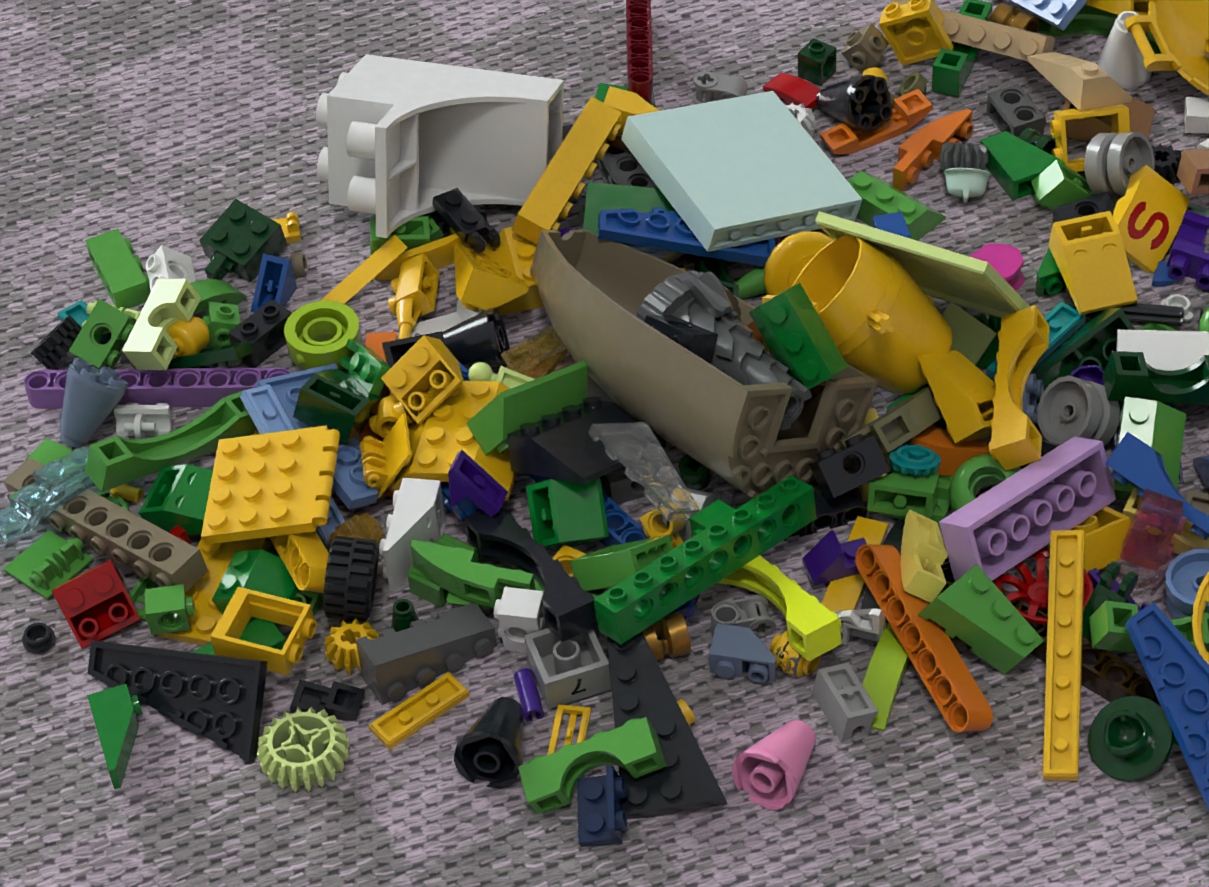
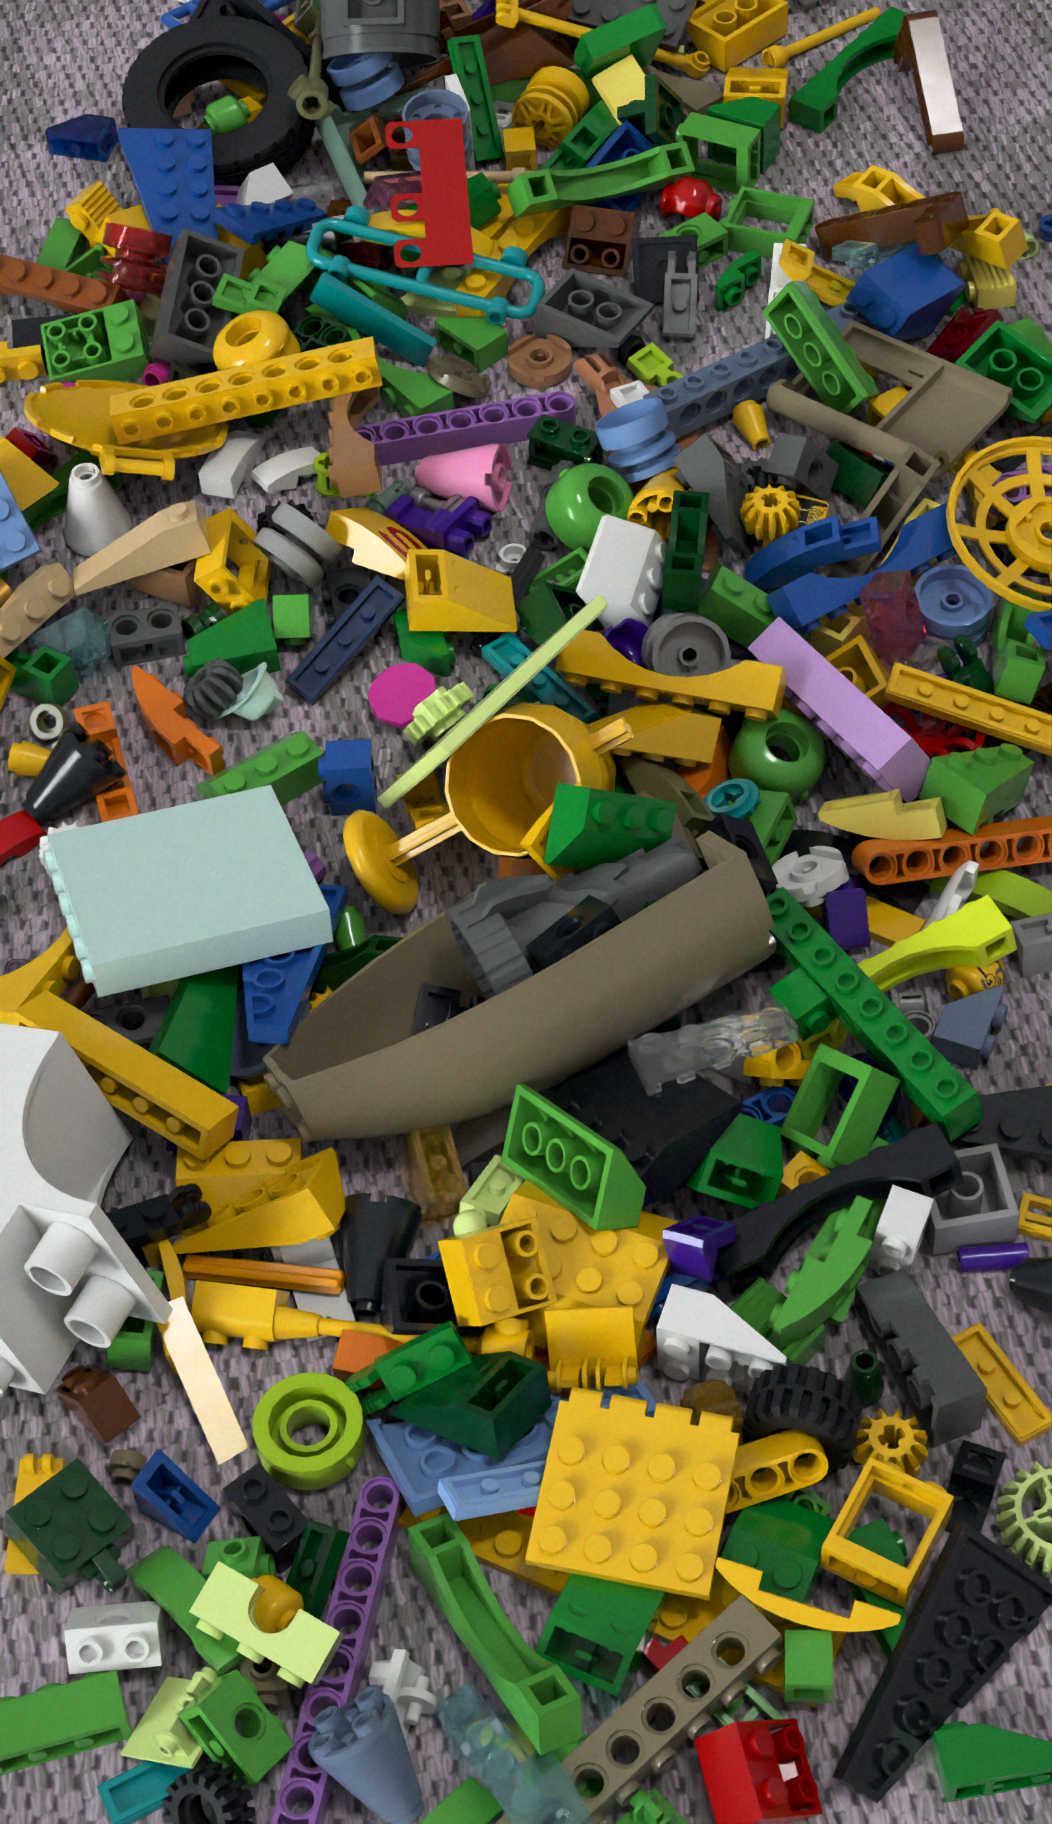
camera: 80 degrees left, 5 degrees up
none -> clear light blue slope [30,606,111,671]
none -> reddish brown slope [54,1364,141,1444]
none -> light orange axle [183,1253,345,1295]
none -> dark blue tile [285,575,405,705]
none -> yellow slope [715,1557,901,1632]
none -> white plate [772,846,850,907]

